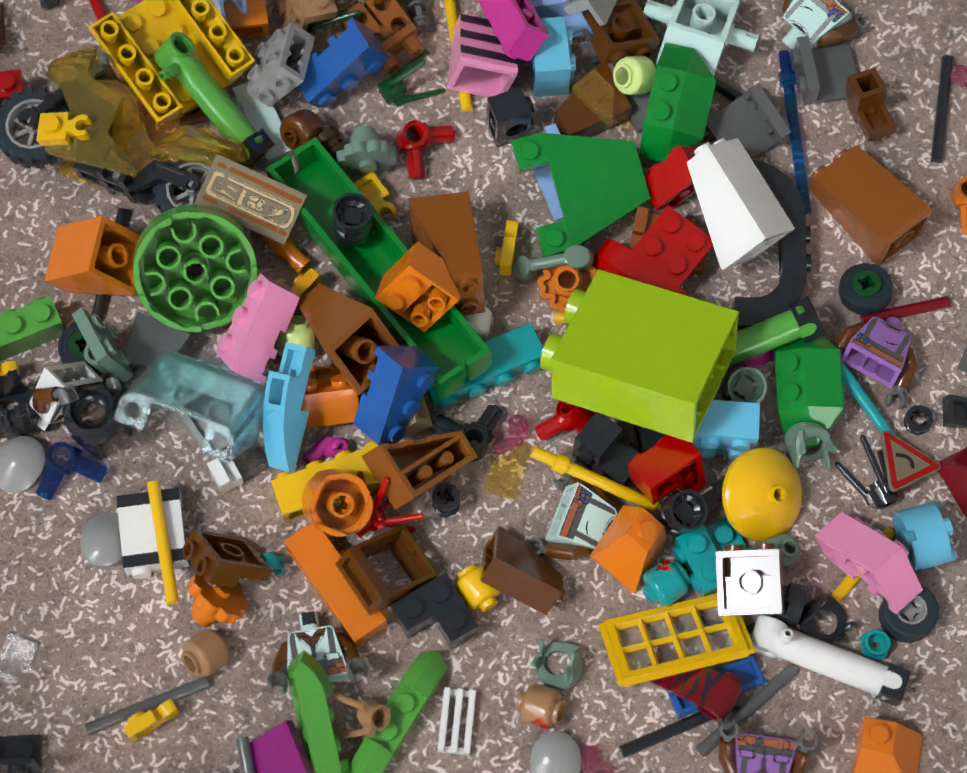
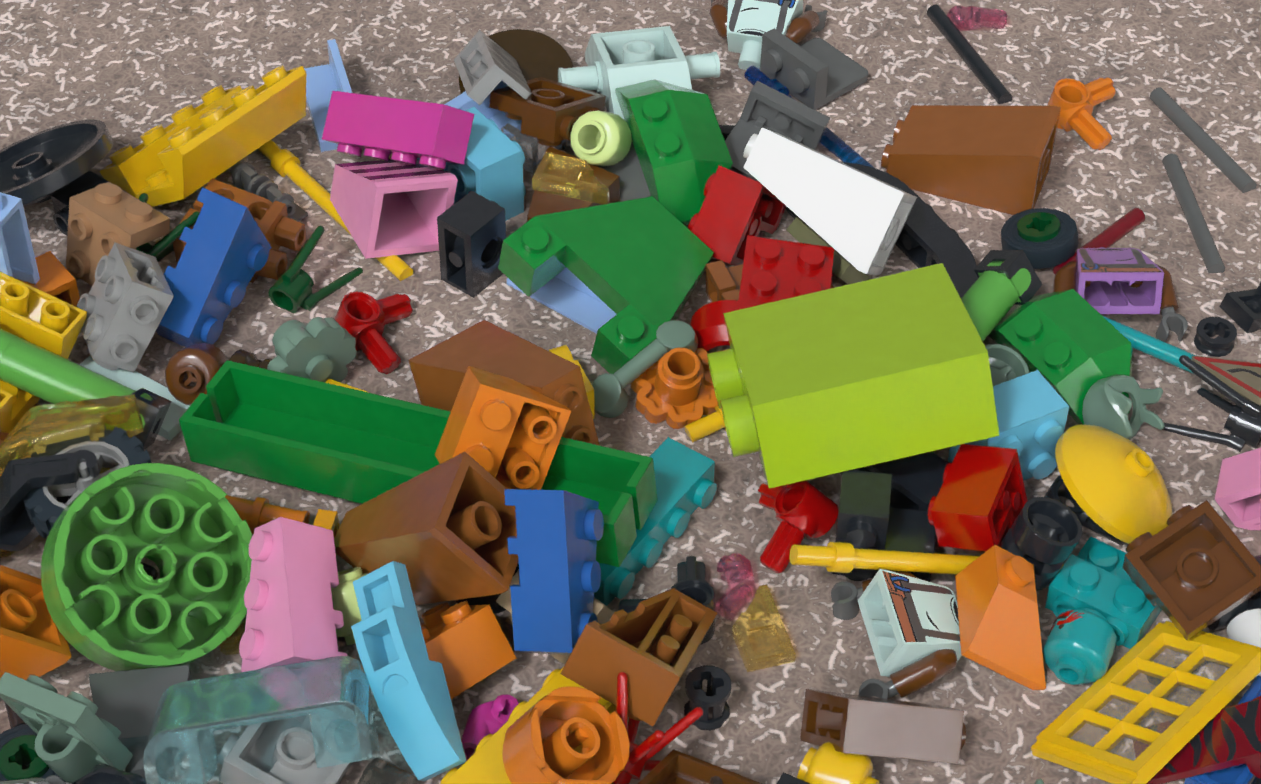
camera: 30 degrees left, 25 degrees down
sticker [194,154,307,245] -> none
black wheel [333,193,373,246] -> none
reddish brown brick [846,67,897,142] -> none

